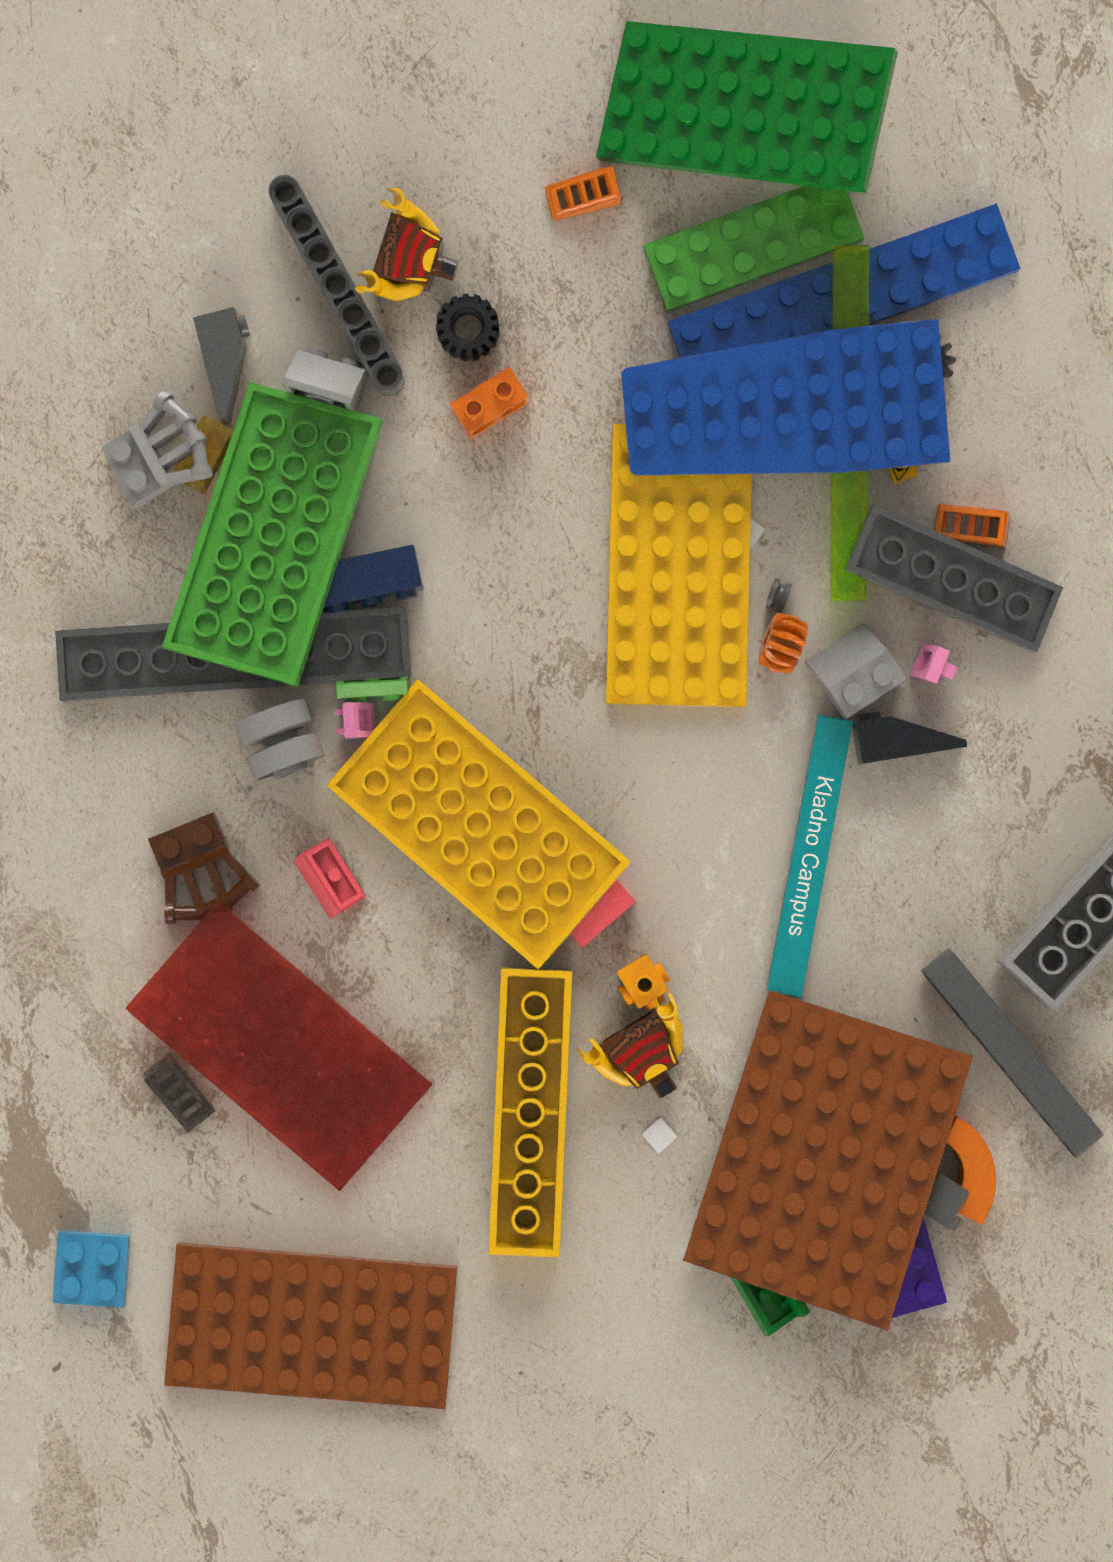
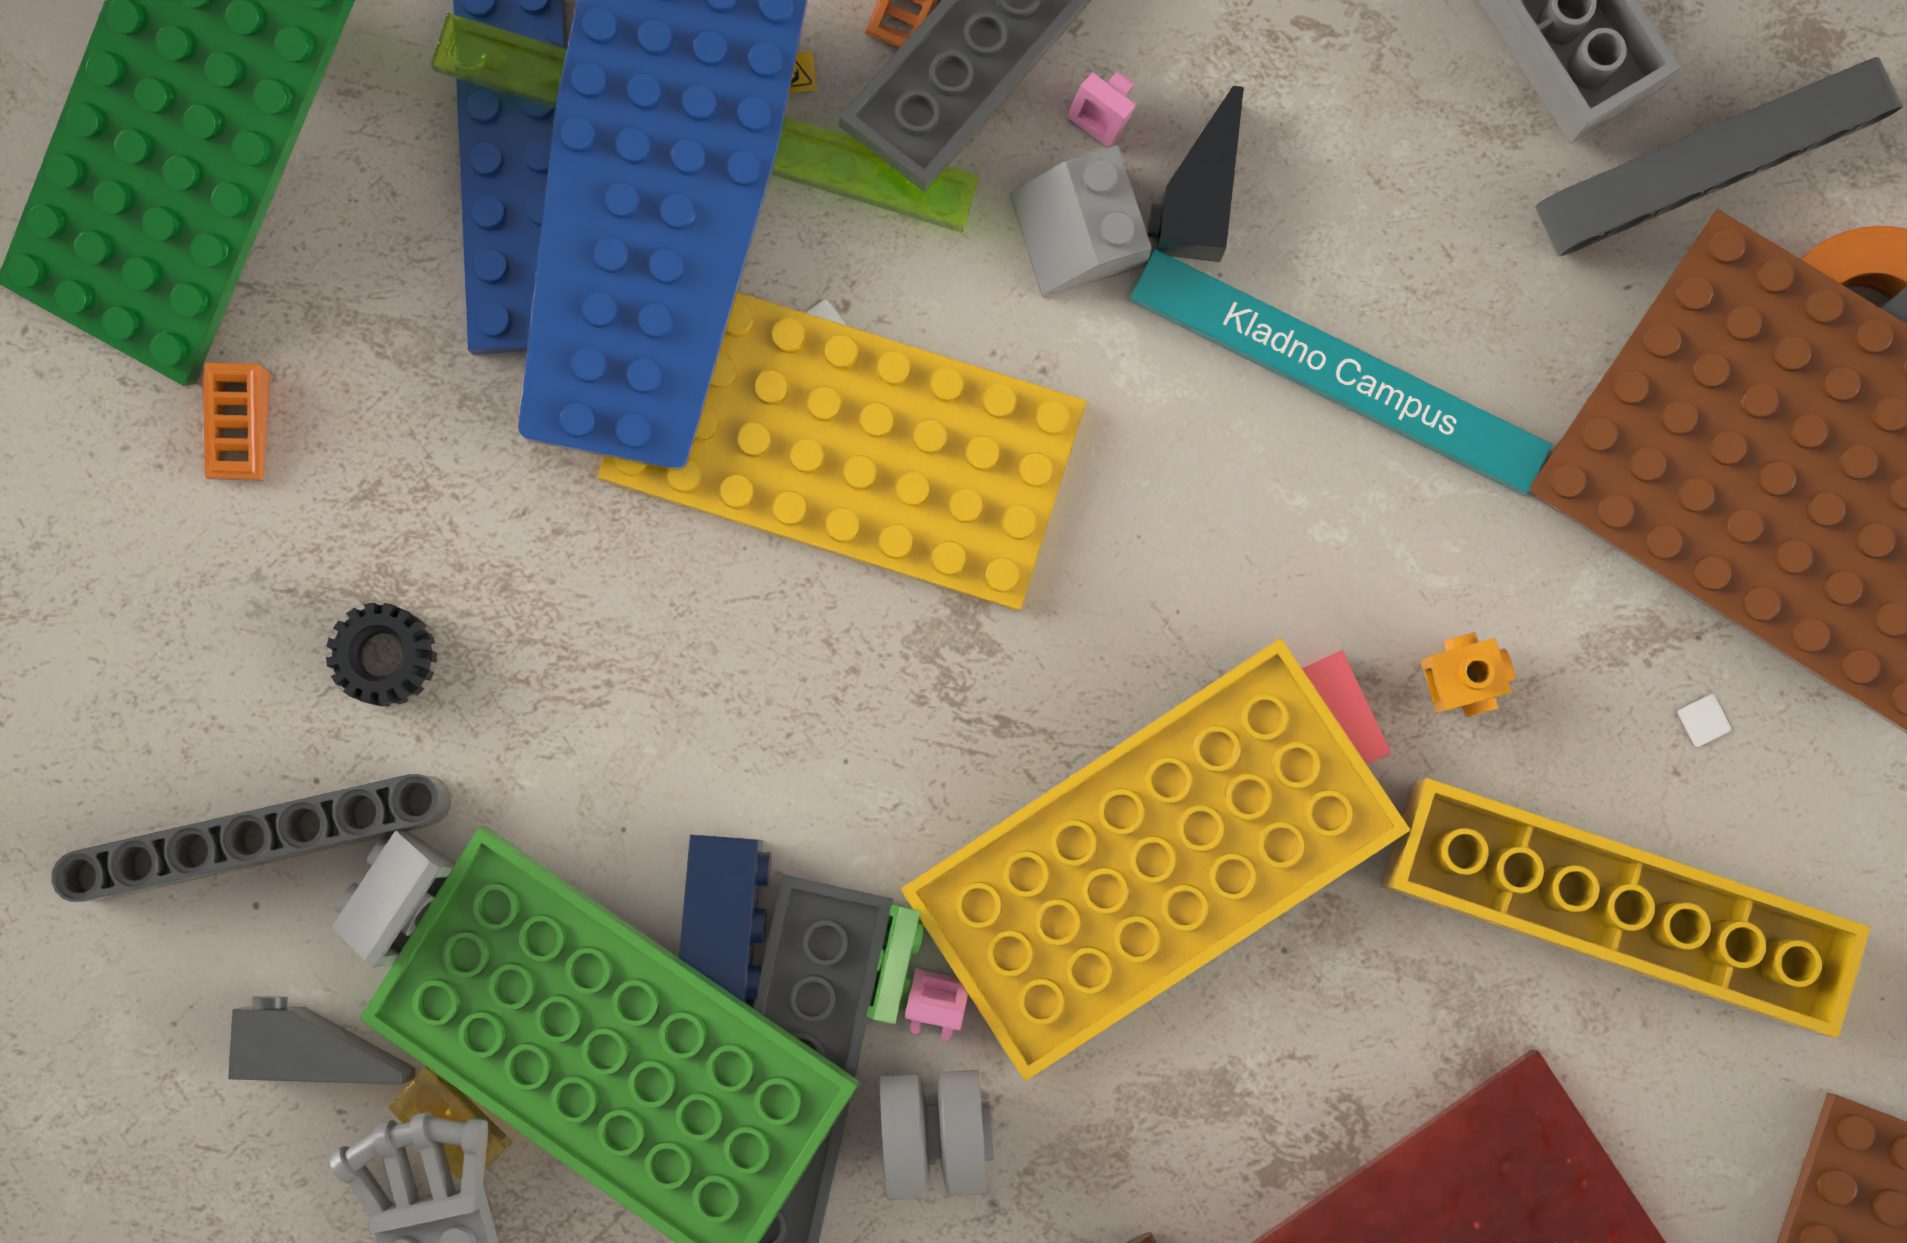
camera: 75 degrees left, 5 degrees down
coral slope [294,838,366,918] -> none
torso [355,188,459,301] -> none
orange brick [450,366,529,440] -> none
torso [577,993,683,1099] -> none
bright green plate [643,186,864,313] -> none
orange gear [758,613,808,674] -> none
dark grey bush [765,578,792,613] -> none

